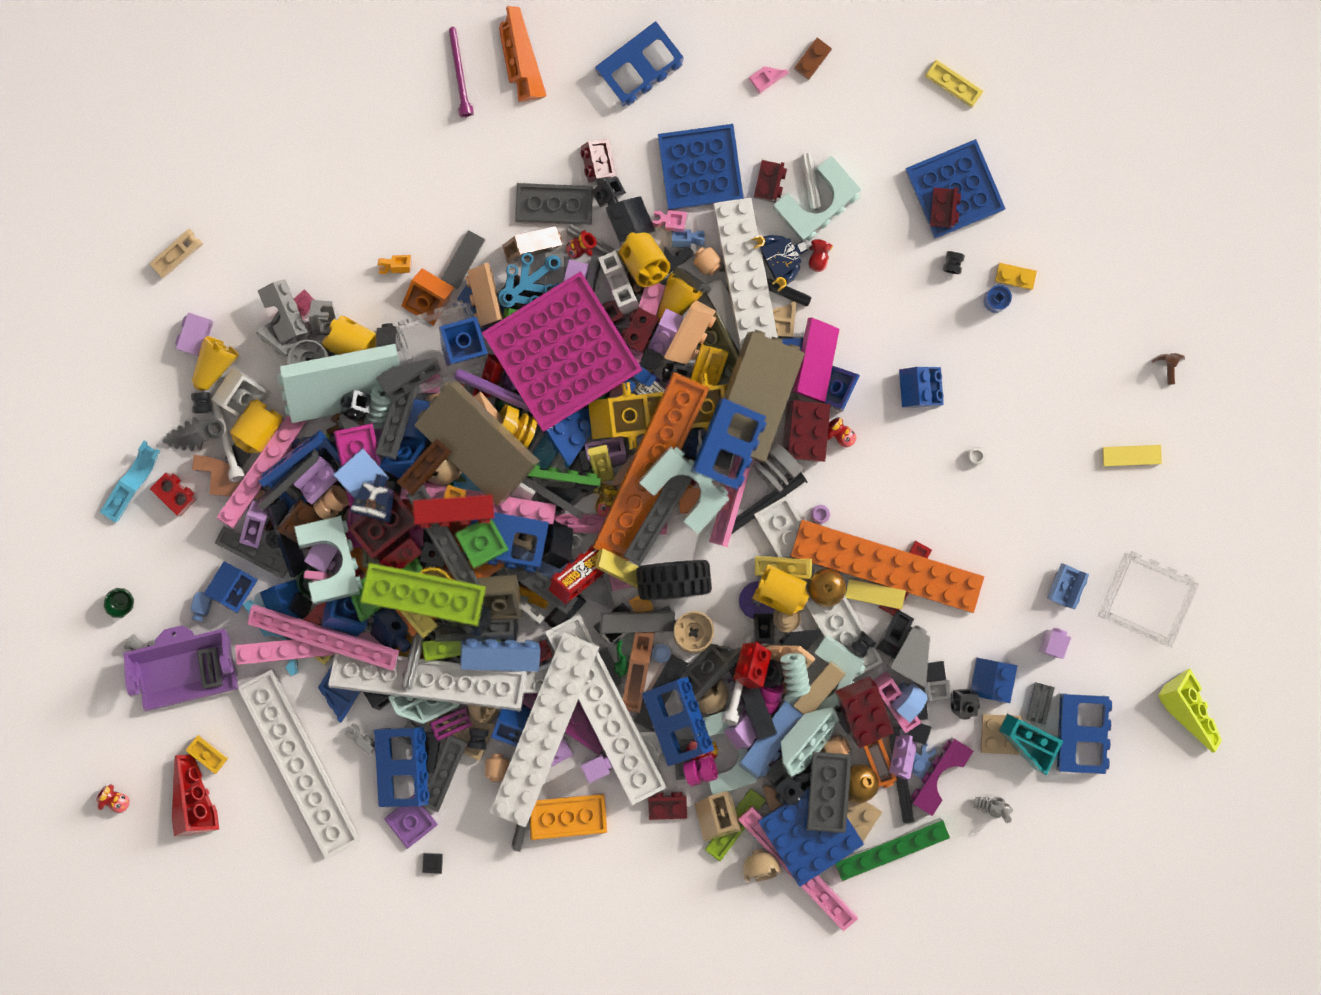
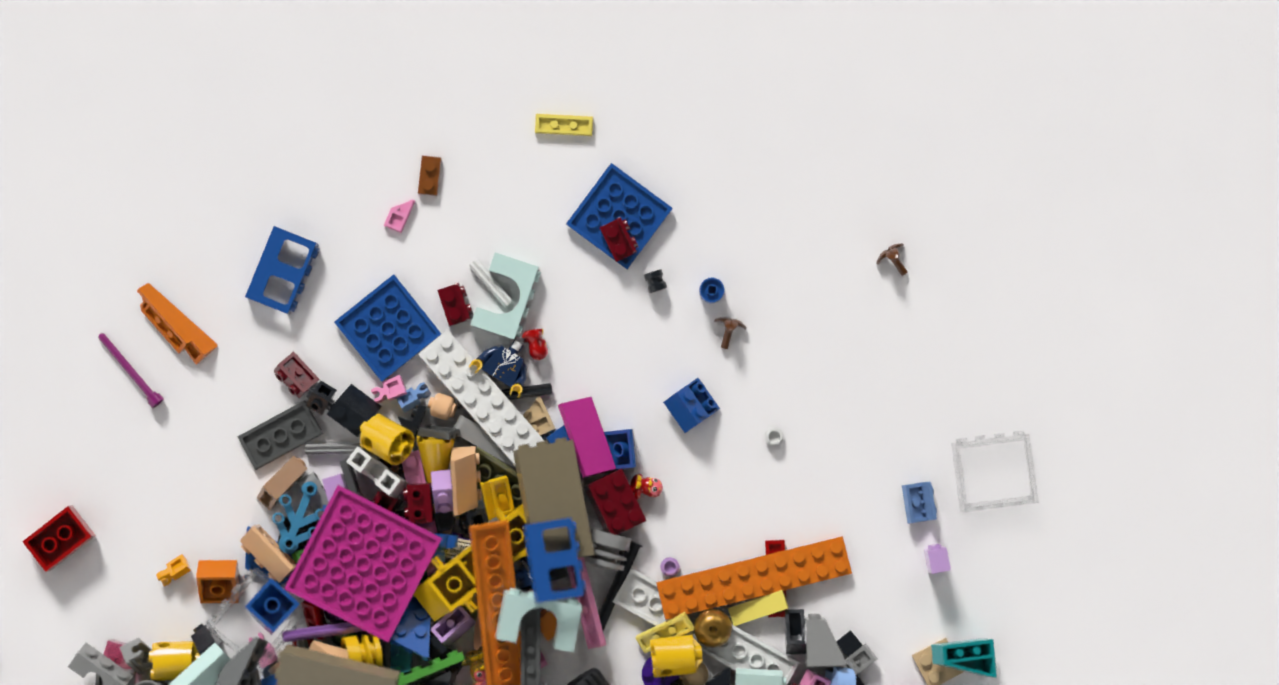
camera: 35 degrees left, 0 degrees up
dark grey tile [441,230,485,290] -> none
red animal [566,230,597,259] -> none
light yellow tile [587,445,615,483] -> none
black wheel [850,631,877,658] -> none
black brick [950,688,980,720] -> none
blue slope [971,657,1018,703] -> none
yellow plate [995,263,1037,290] -> none
dark grey tile [1026,682,1055,725] -> none
blue window [1056,693,1112,774] -> none
light yellow tile [1102,445,1162,466] -> none
neon yellow wedge [1158,669,1222,753] -> none
none -> red brick [22,505,96,572]
none -> reddish brown plant [714,317,747,349]

